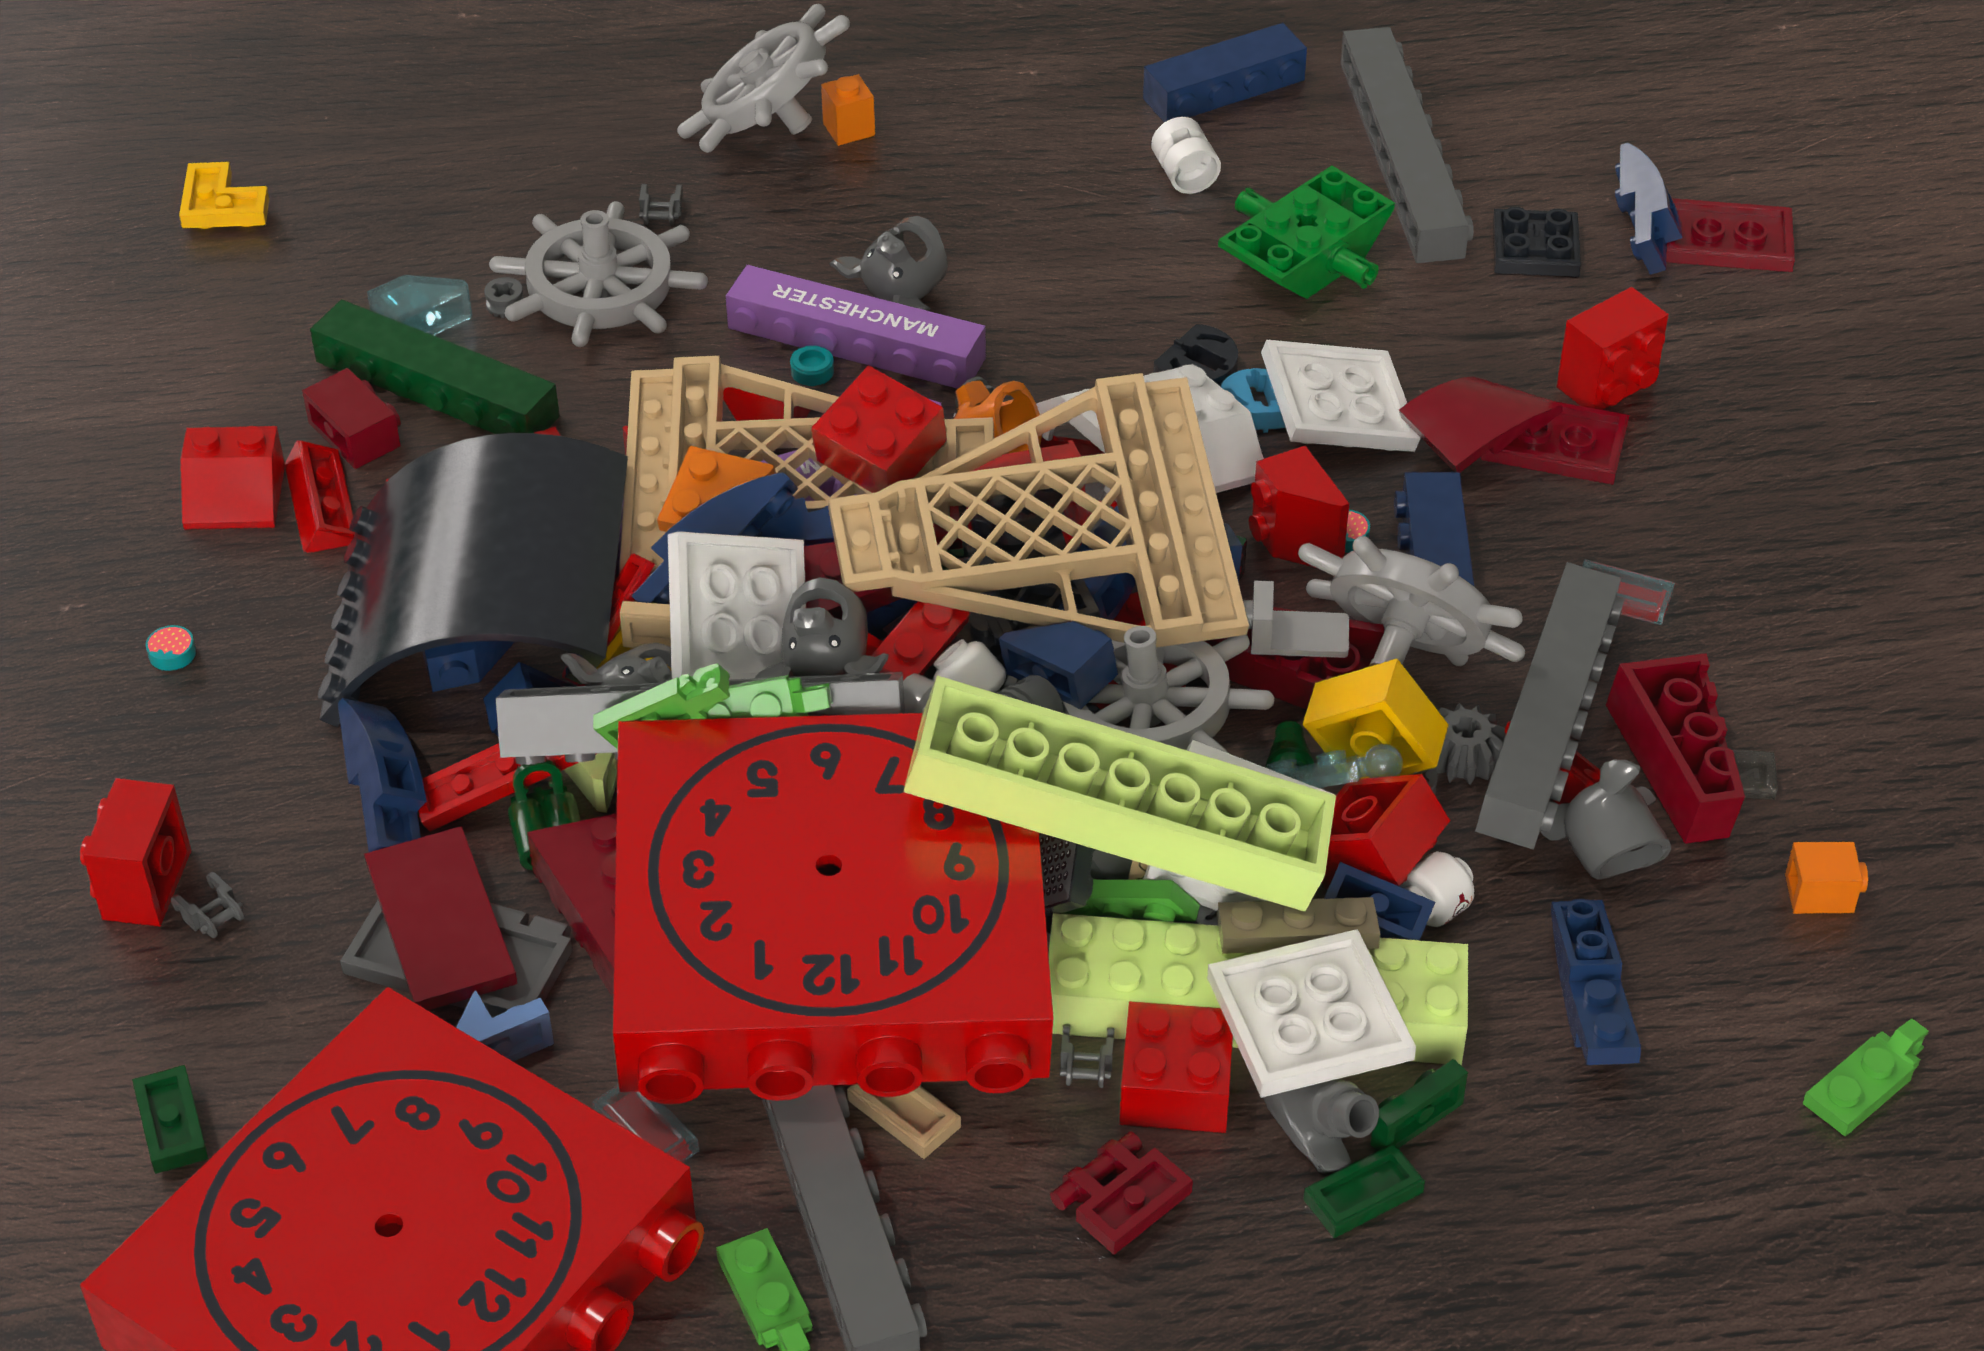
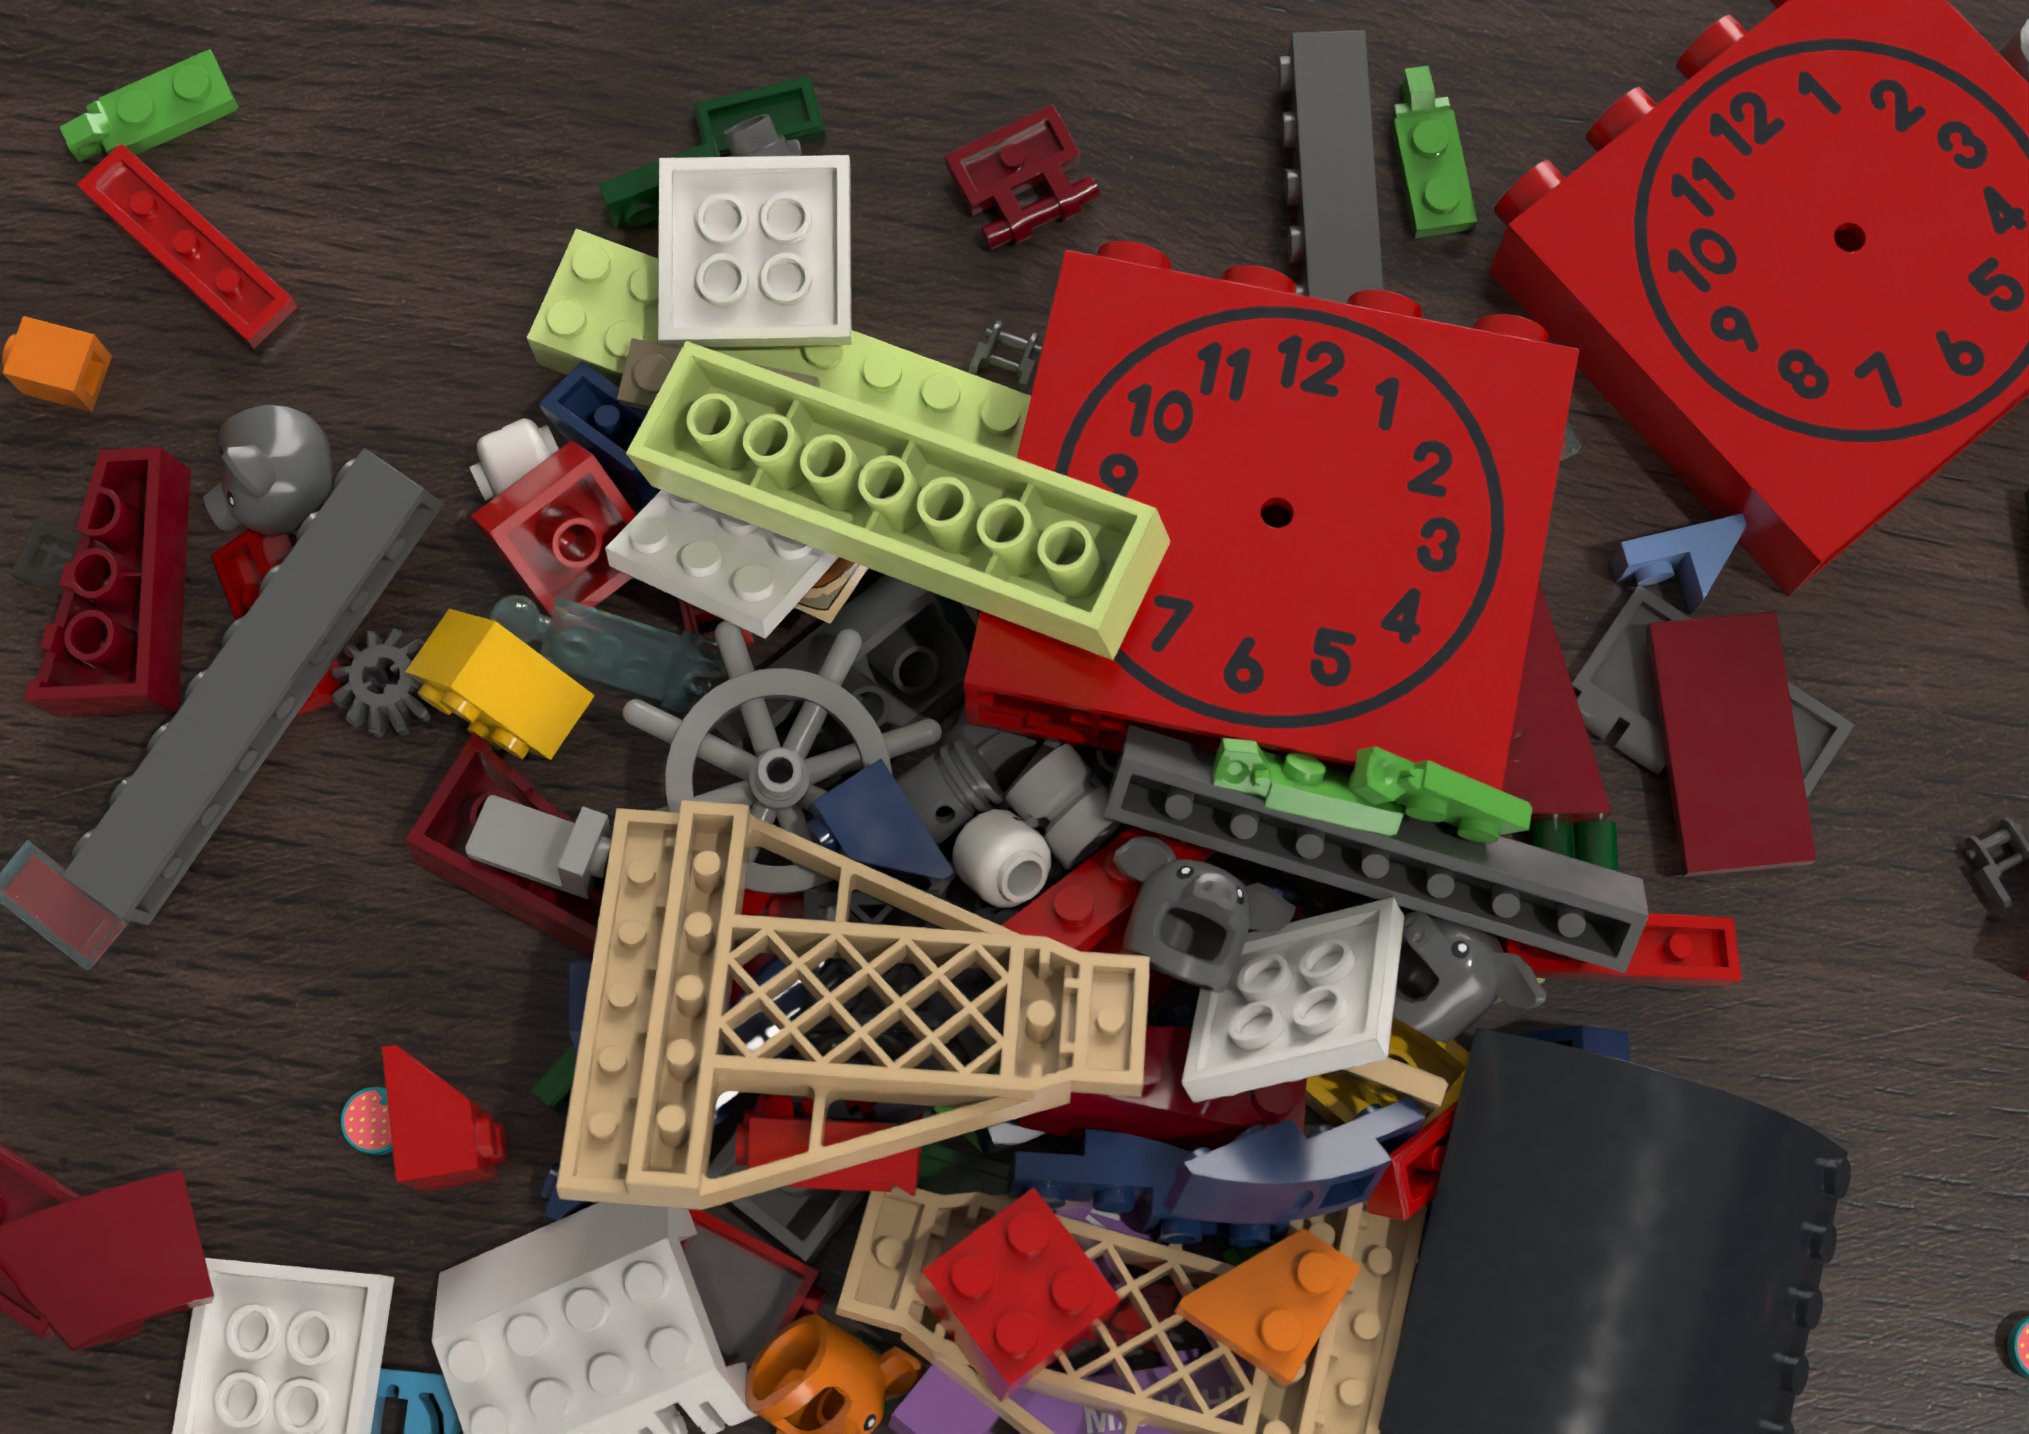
camera: 165 degrees left, 30 degrees up
dark blue slope [338,698,427,852] -> none
red brick [1120,1001,1233,1133] -> none
dark green cone [1266,721,1315,783] -> none
light grey piece [1298,536,1525,666] -> none
dark blue brick [1394,472,1474,586] -> none
dark blue slope [1551,899,1641,1065] -> none
none -> red plate [77,143,298,349]

